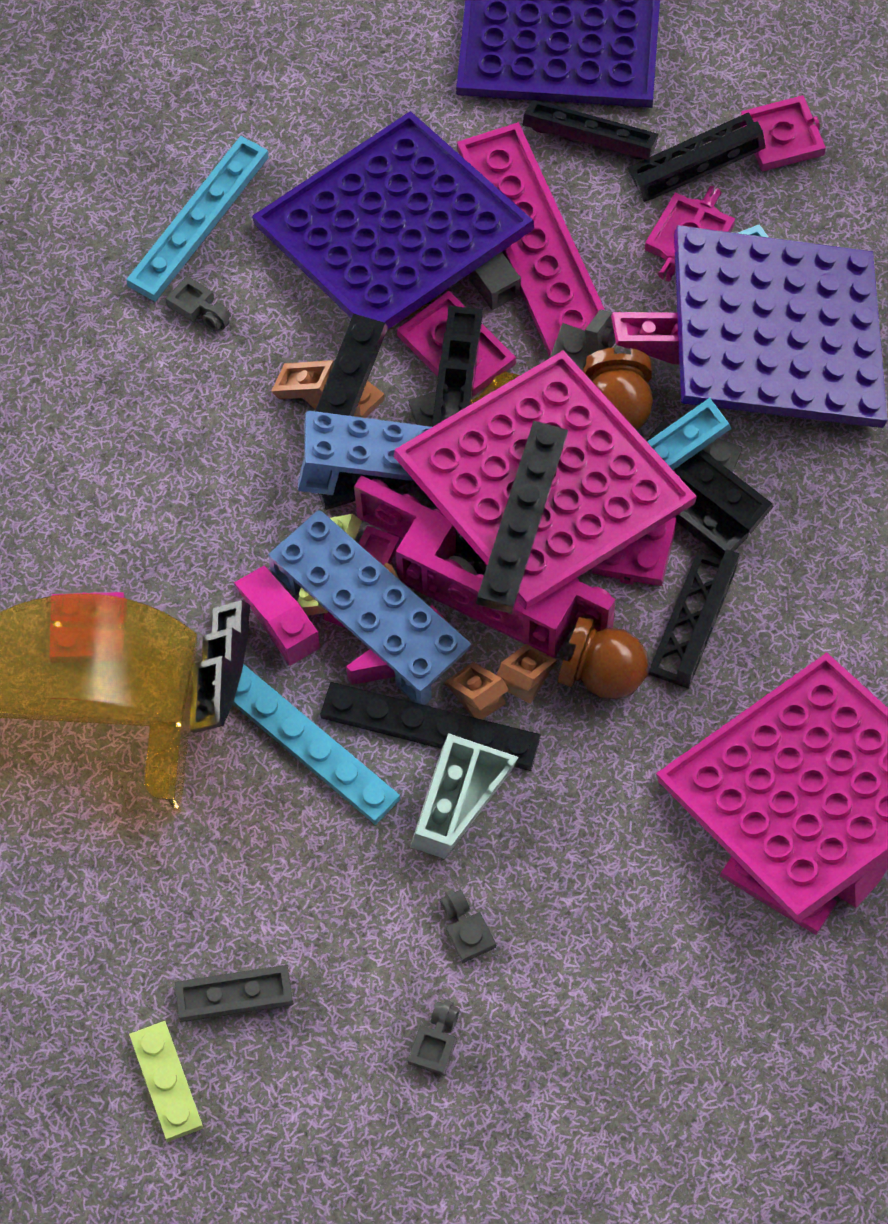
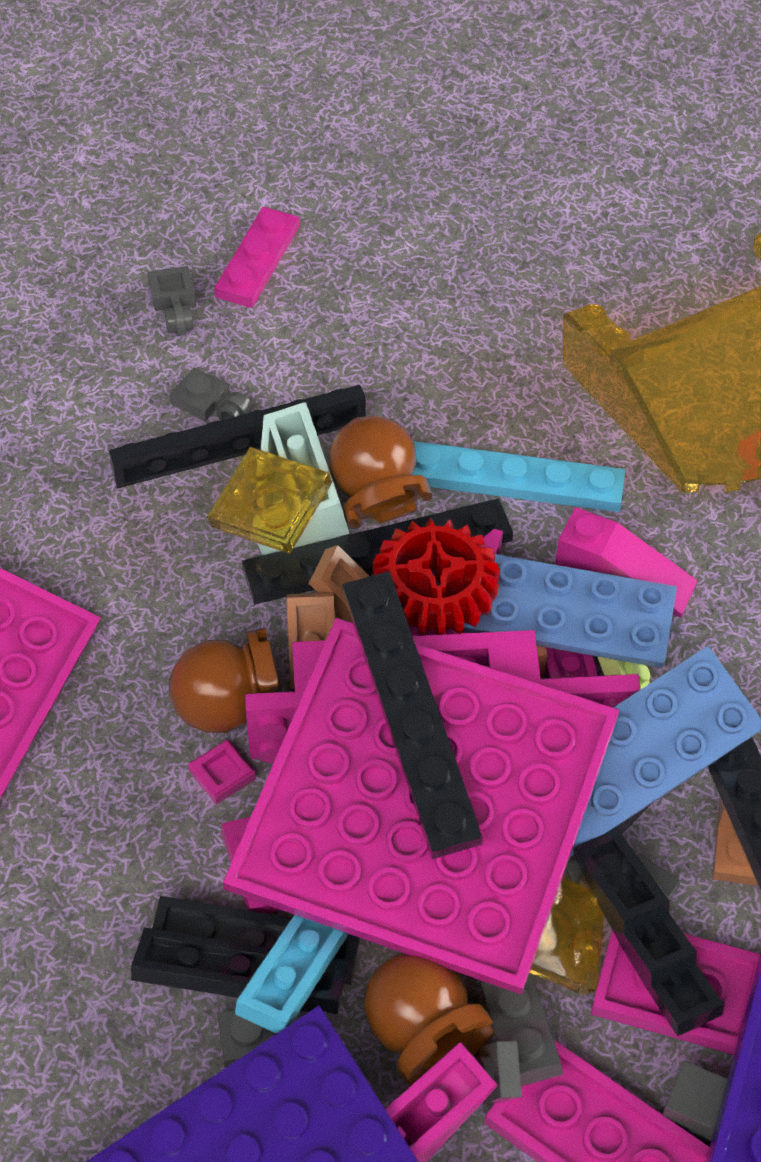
camera: 145 degrees right, 10 degrees down
yellowish green plate [129,1021,204,1142] -> none
dark grey plate [174,965,293,1023] -> none
black slope [190,600,250,733] -> none
black fence [648,549,740,689] -> none
none -> black plate [109,385,366,489]
none -> dark pink tile [188,739,256,805]
none -> clear yellow plate [207,447,332,554]
none -> dark pink plate [214,207,300,308]
none -> dark orange tile [328,415,432,528]
none -> red gear [372,517,500,636]

